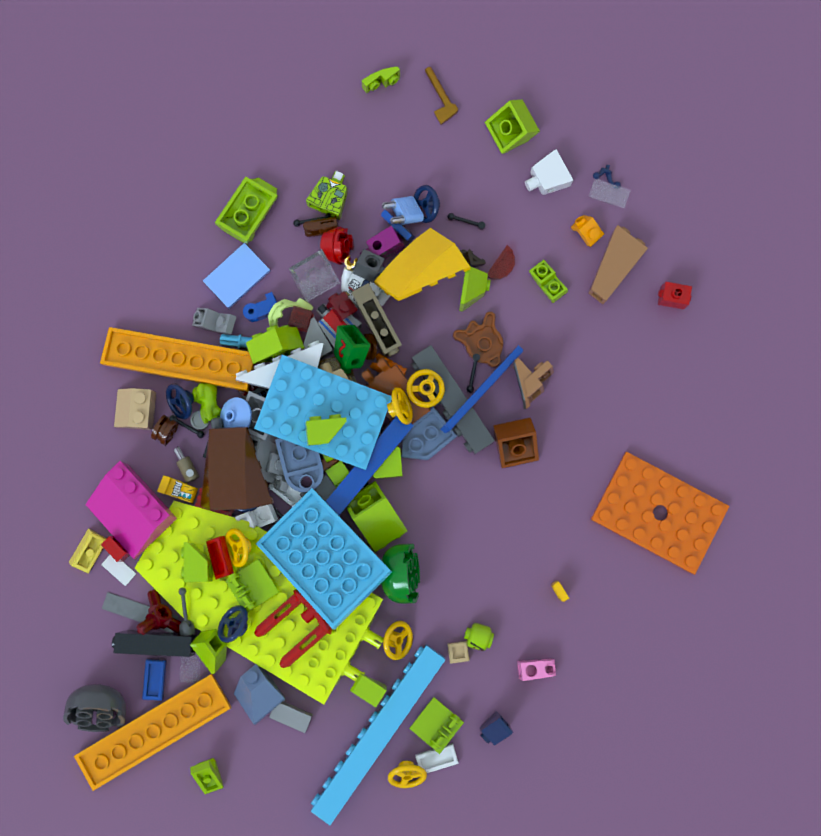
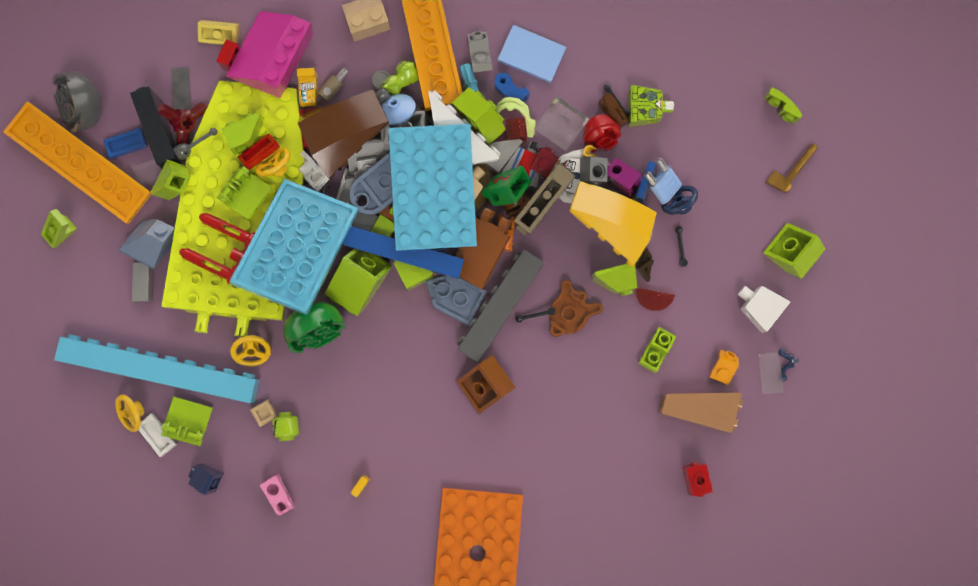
camera: 65 degrees right, 0 degrees up
white sticker [102,555,136,586] -> none
reddish brown wheel [151,415,179,446] -> none
dark blue piece [166,384,194,420] -> none
black hinge [169,415,205,438] -> none
lime slope [215,176,278,244] -> none
dark blue piece [218,605,248,643] -> none
lime slope [305,414,347,446] -> none
lime slope [350,673,387,707] -> none
yellow piece [387,387,413,425] -> none
yellow piece [407,369,445,408] -> none
blue tile [441,345,523,433] -> none
medium nougat piece [513,357,554,409] -> none

